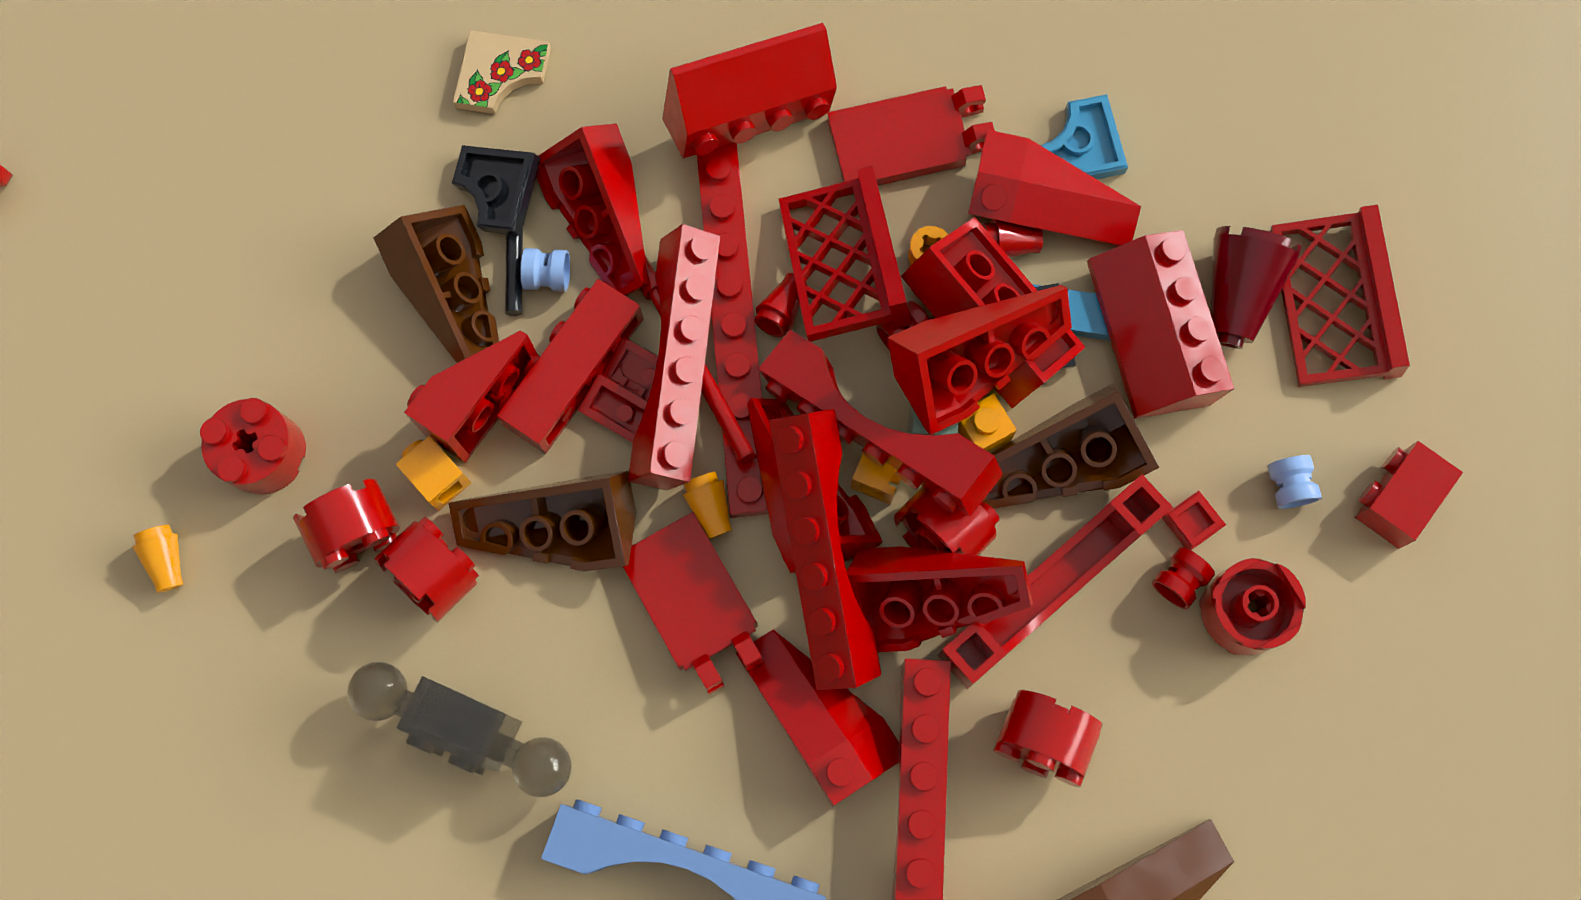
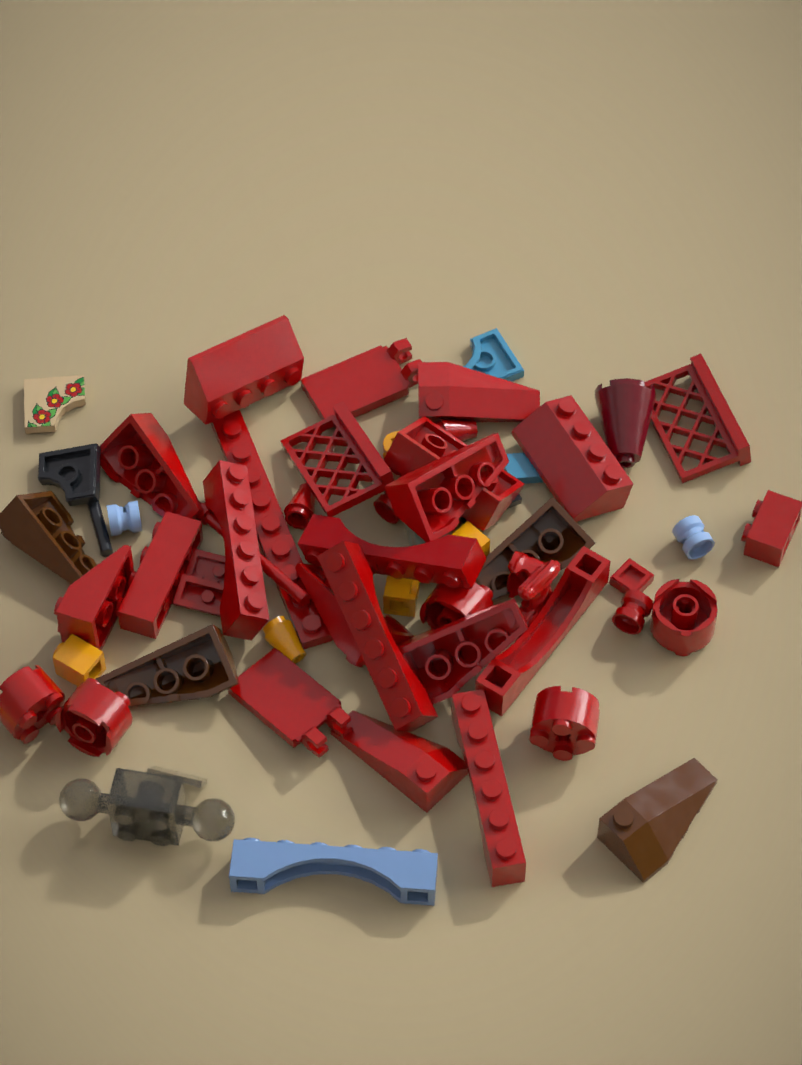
camera: 15 degrees left, 20 degrees down
none -> clear smoke piece [146,766,208,788]
none -> red hair [507,551,560,638]

